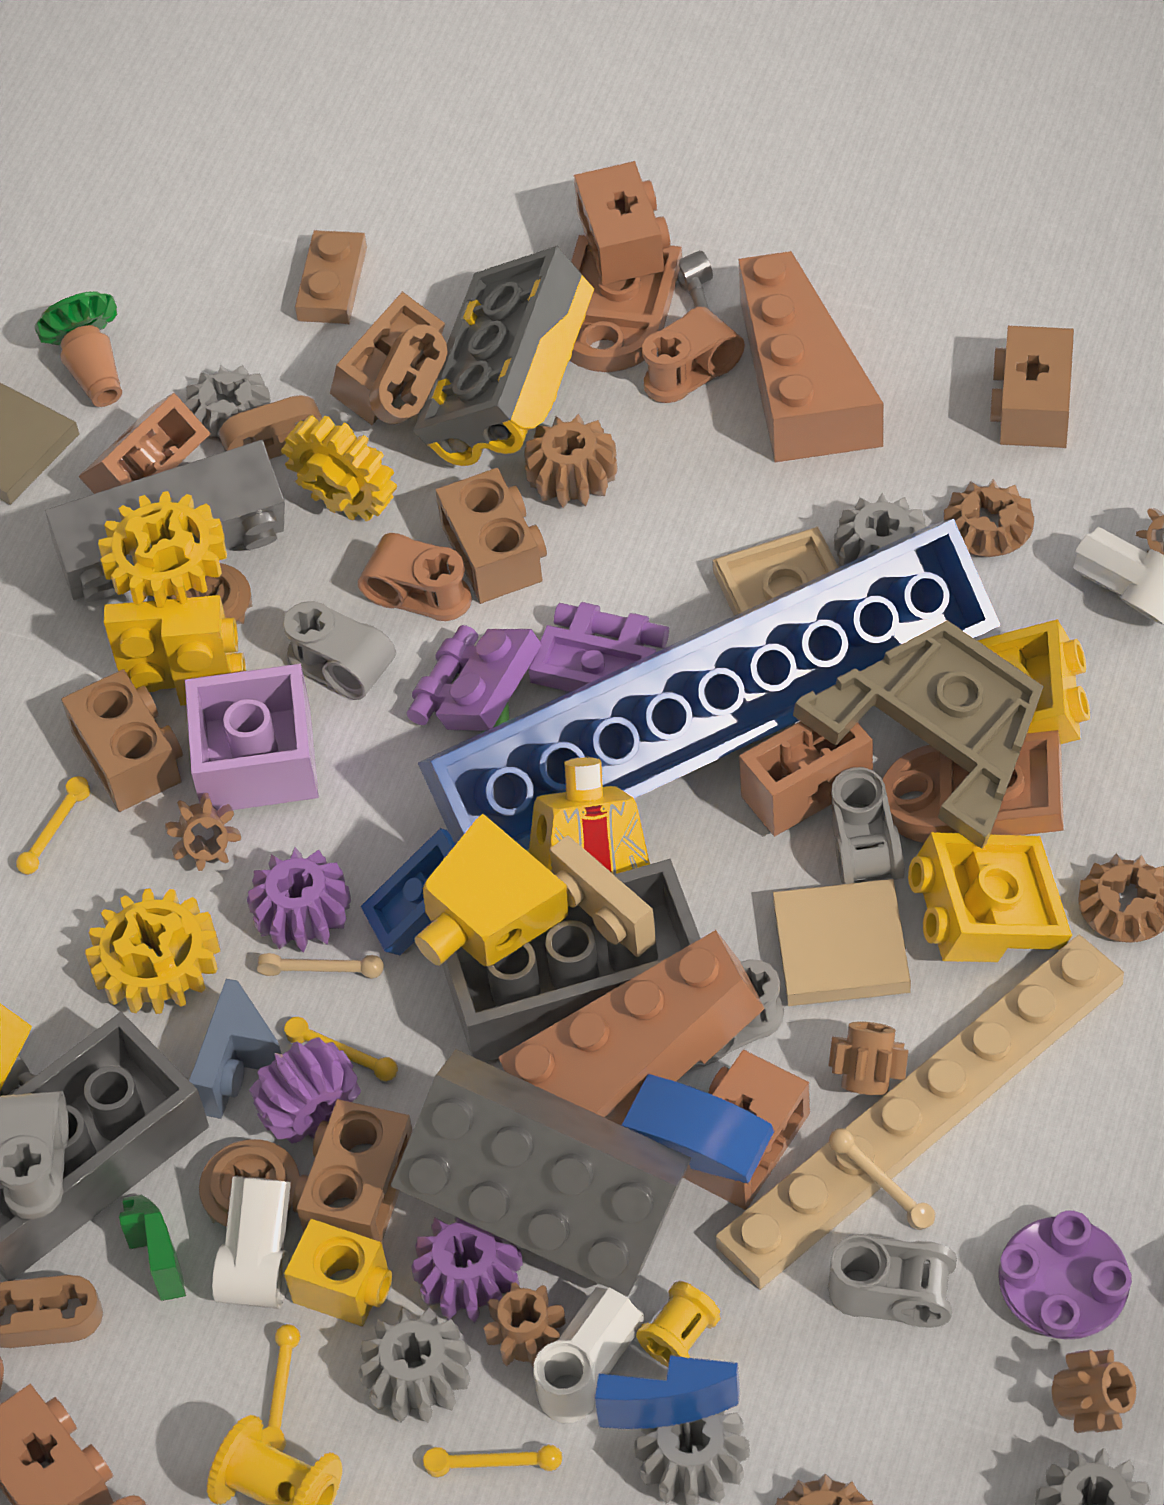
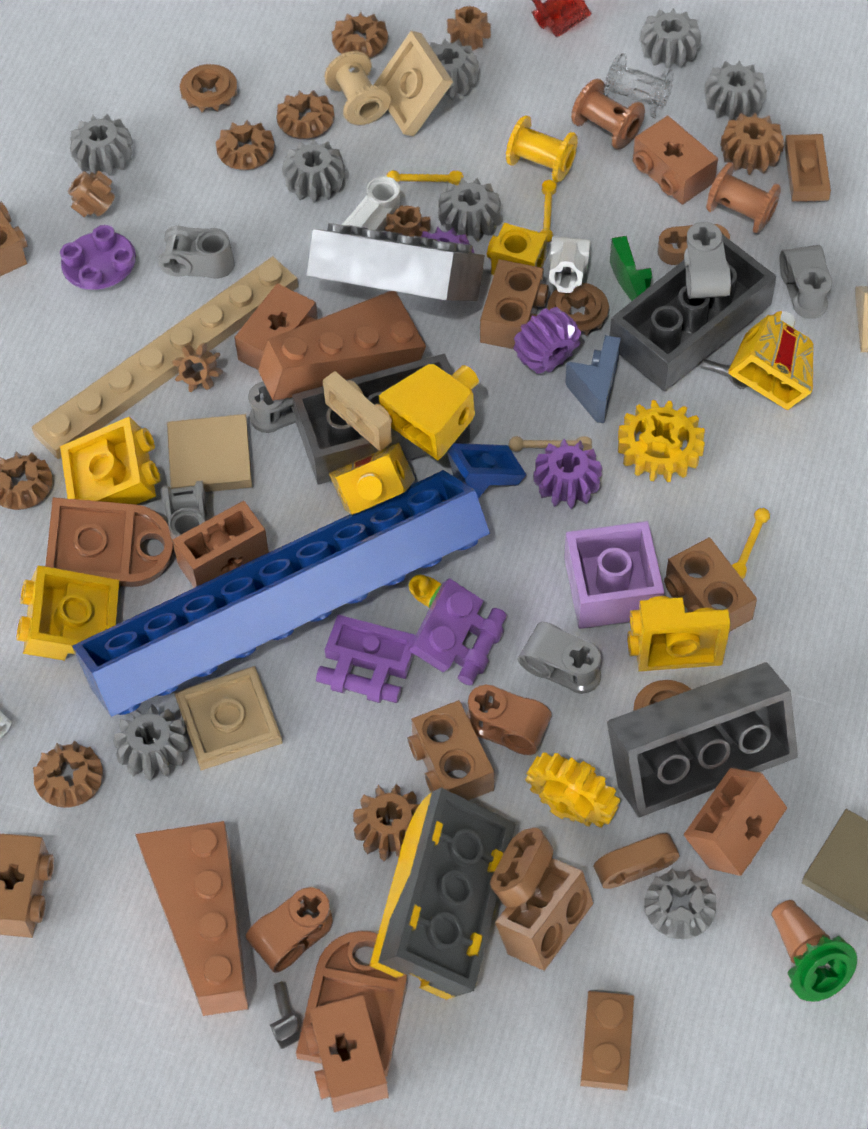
camera: 175 degrees right, 5 degrees up
yellow gear [98,491,227,608] -> none
medium nougat gear [165,793,241,871] -> none
yellow hinge [284,1017,398,1082] -> none
blue slope [595,1356,740,1429] -> none
blue slope [621,1074,774,1184] -> none
yellow bush [636,1281,721,1367] -> none
dark tan wing [793,620,1044,849] -> none
tan hinge [829,1128,935,1230] -> none

